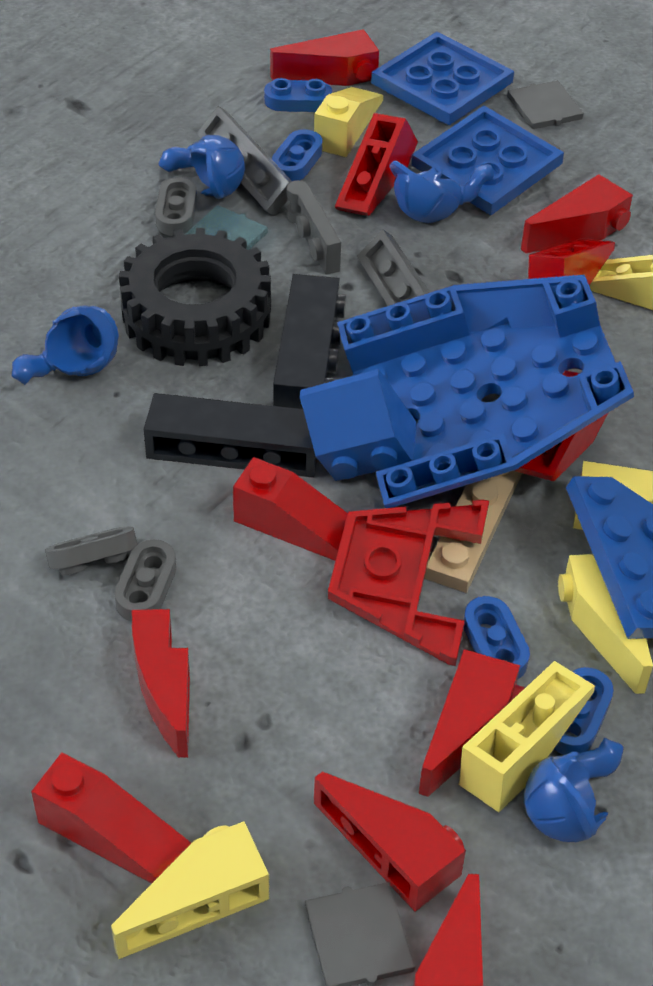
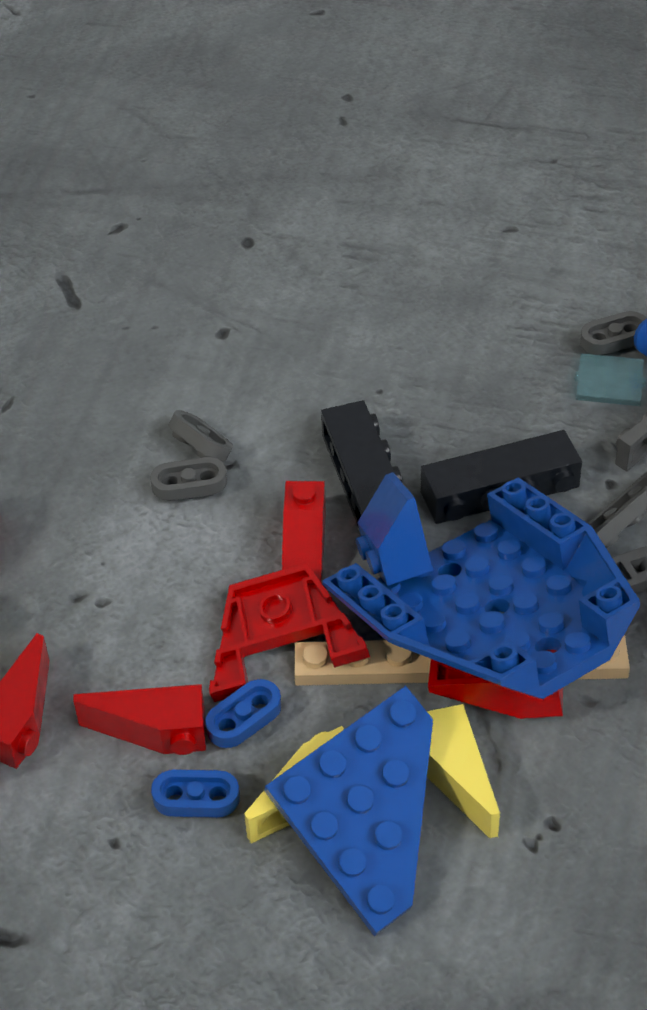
camera: 70 degrees right, 0 degrees up
blue piece [12,305,119,385] -> none
black tyre [119,228,271,367] -> none
red slope [132,609,190,758] -> none
light yellow slope [459,661,595,812] -> none
blue piece [524,738,624,842] -> none

